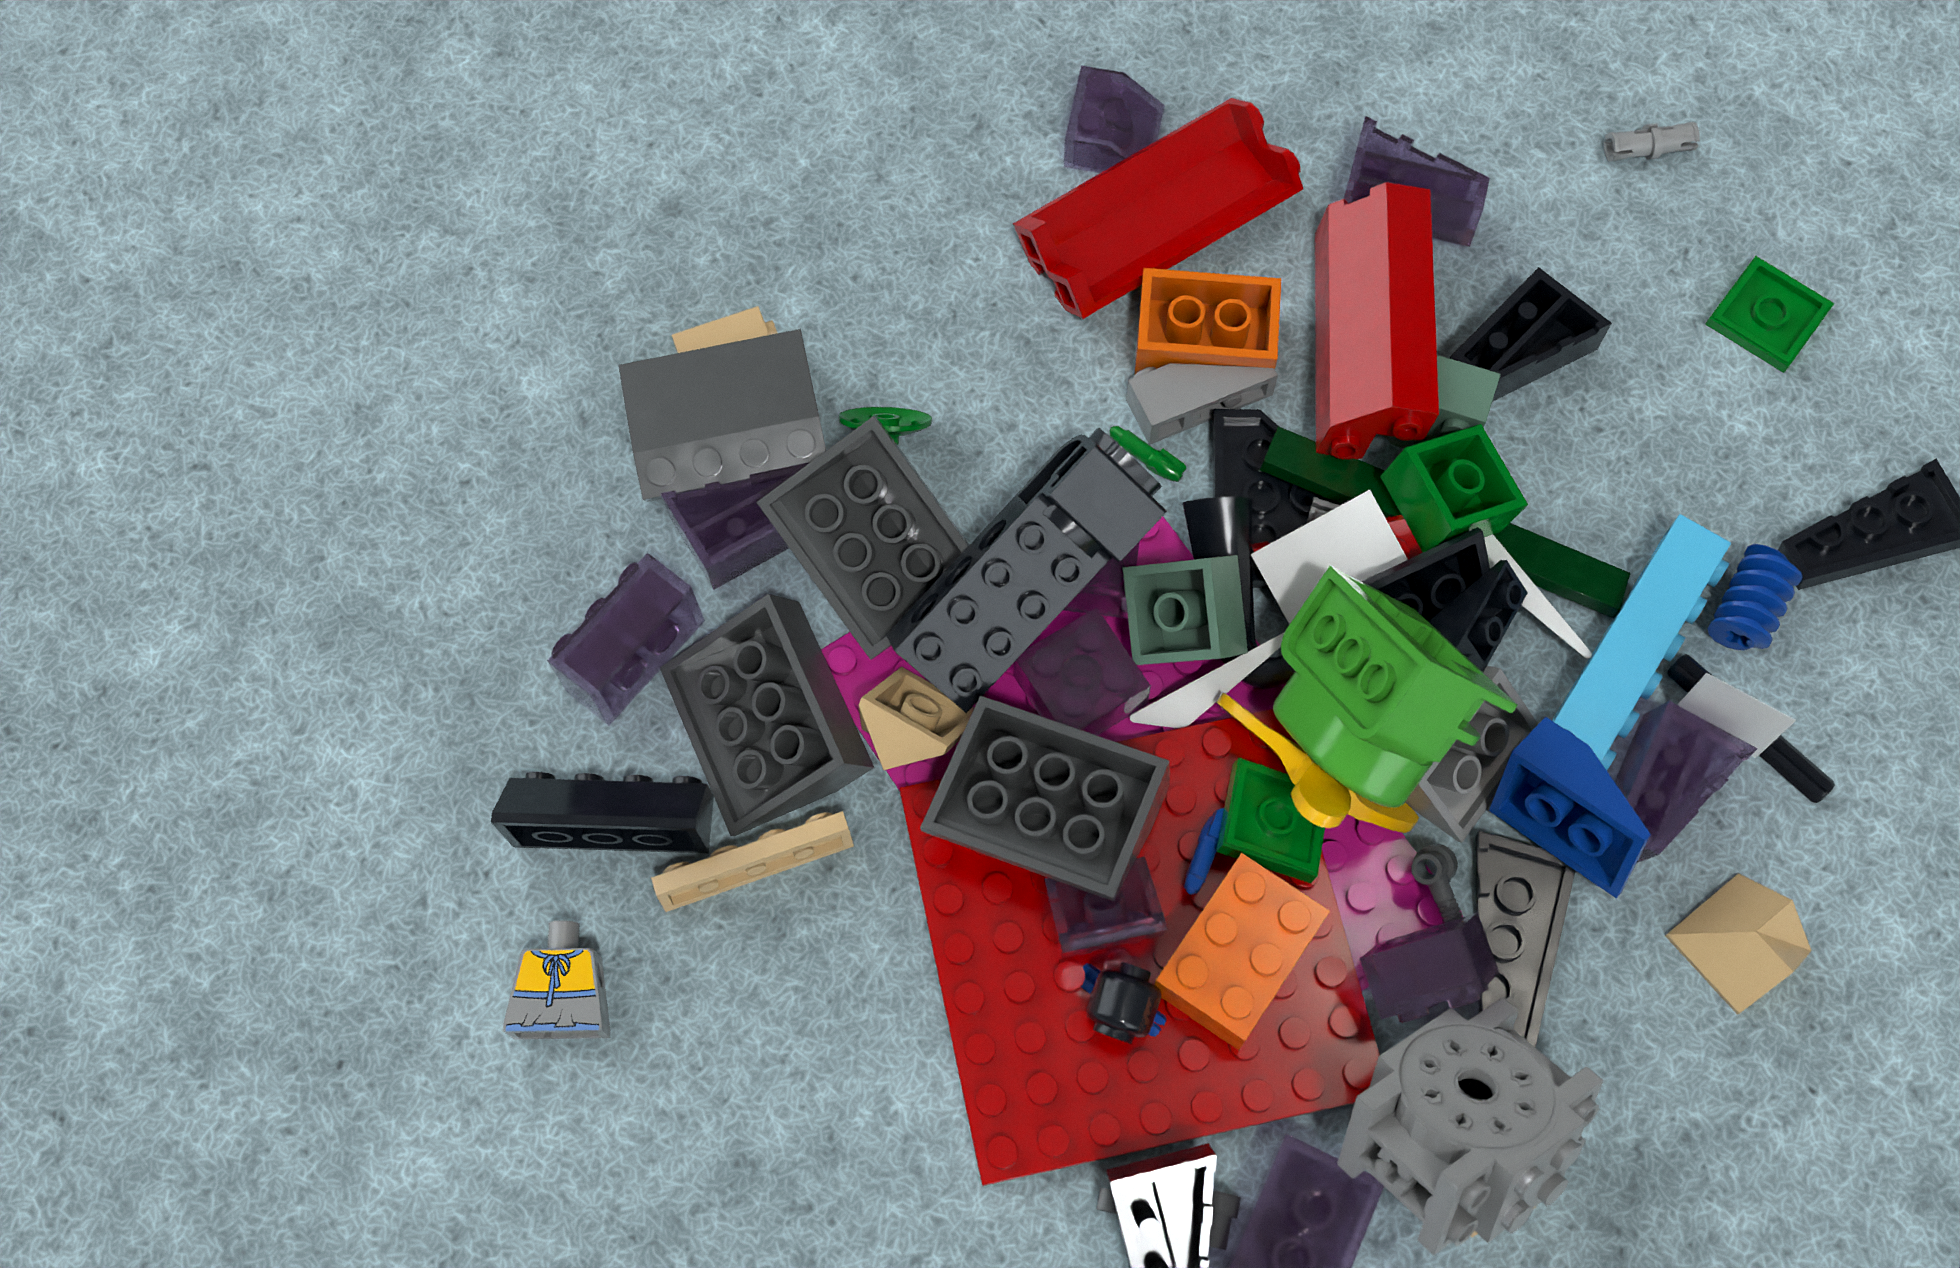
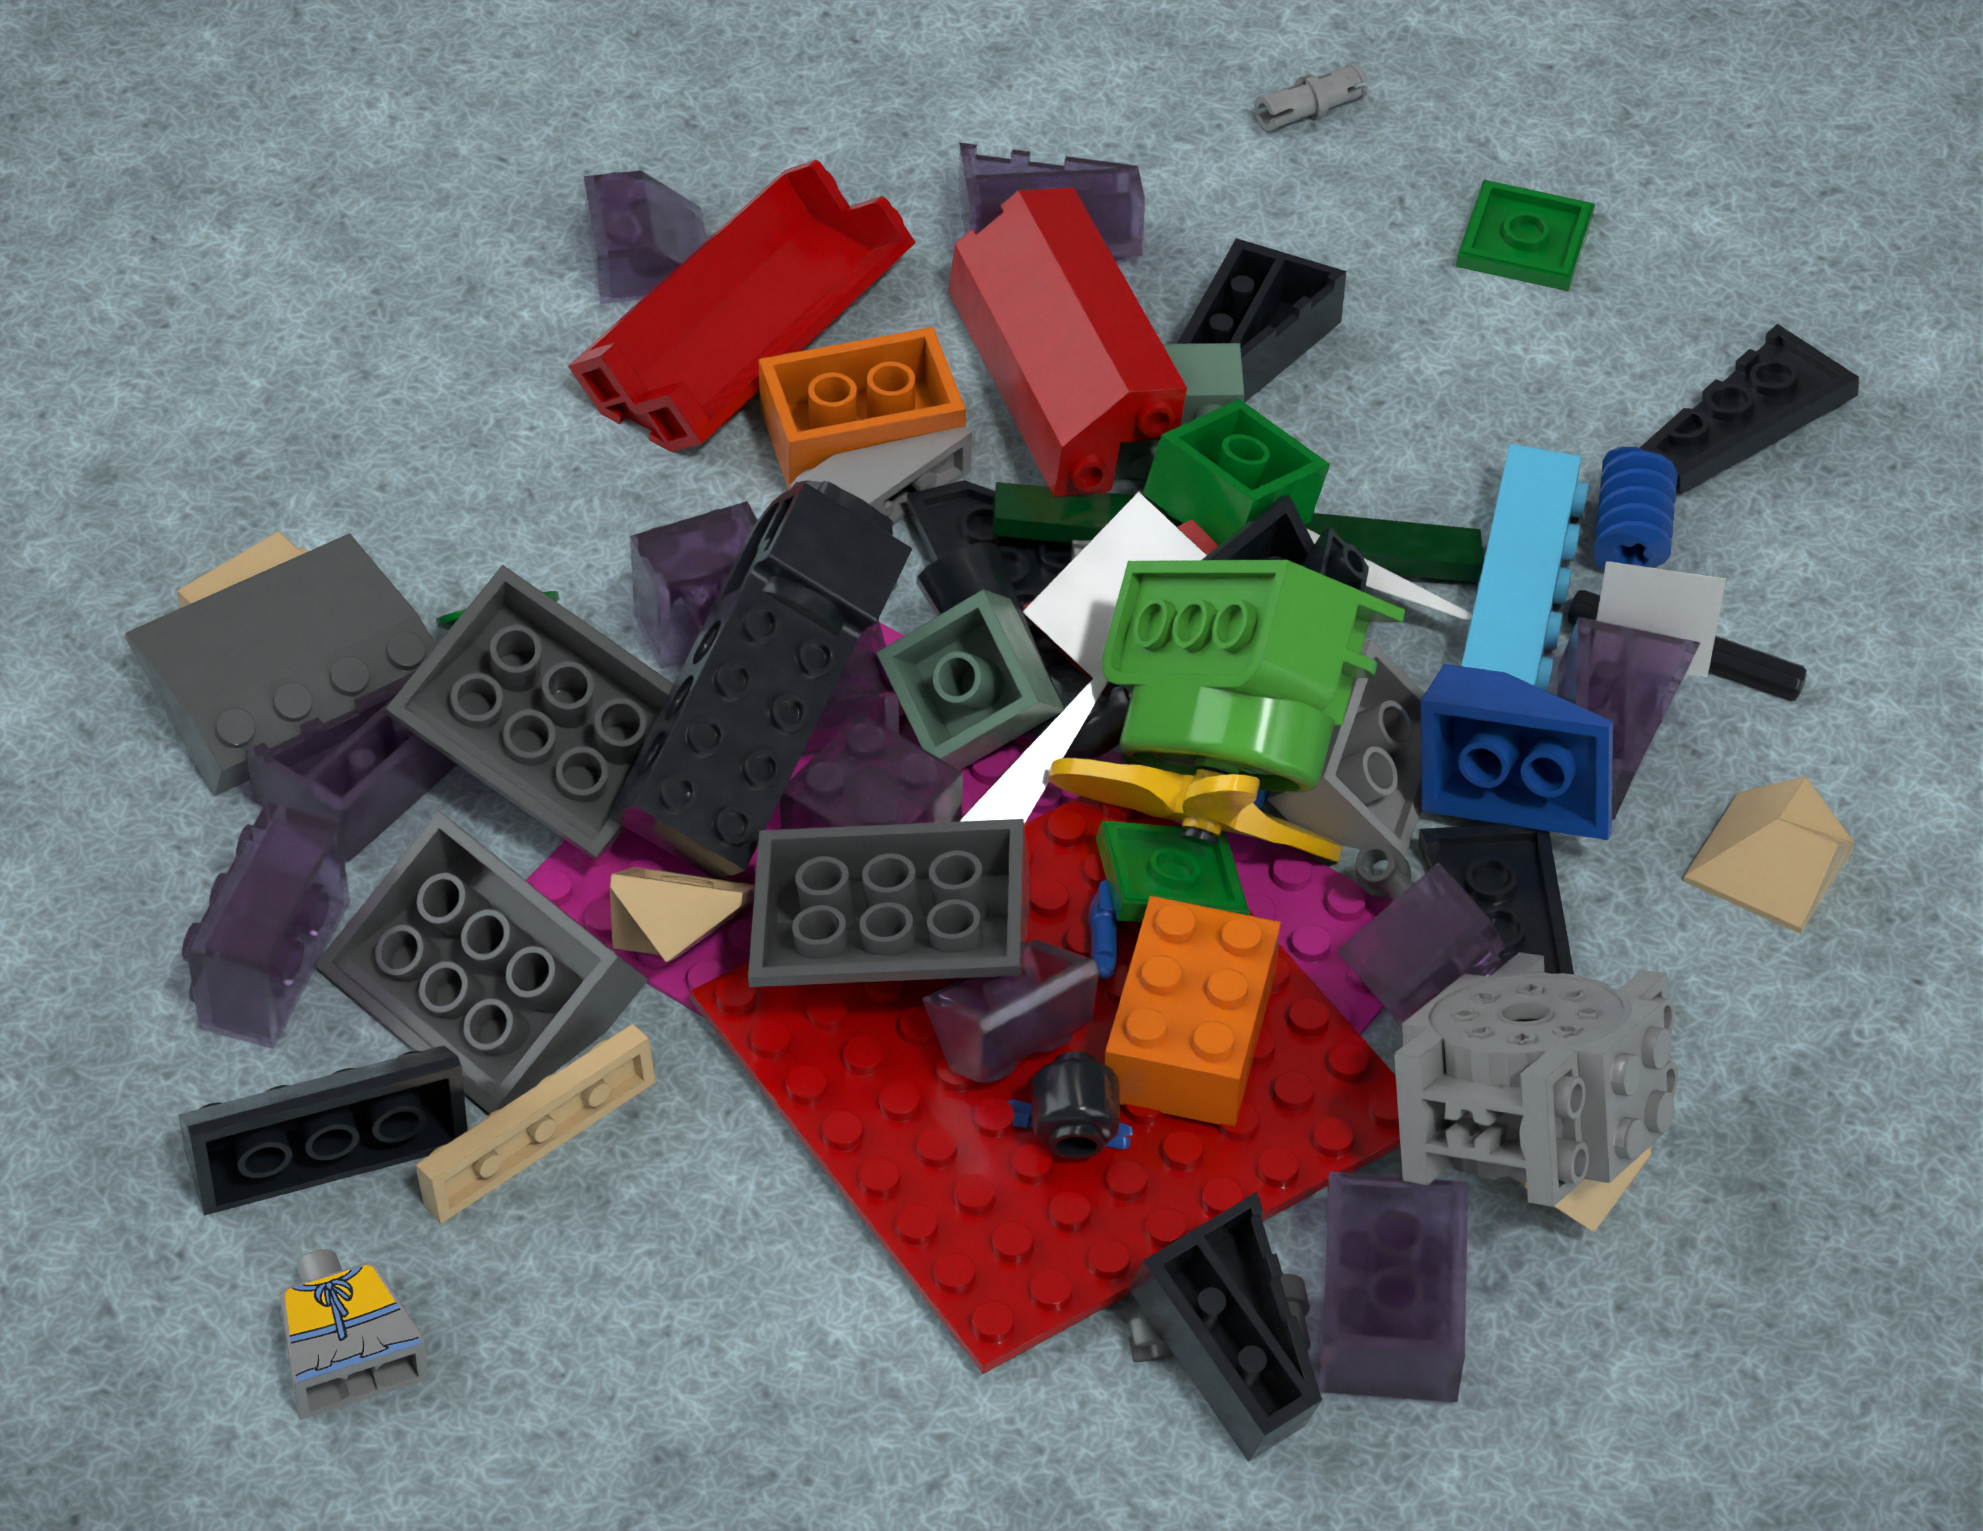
camera: 25 degrees left, 20 degrees down
none -> clear purple brick [630,501,758,669]

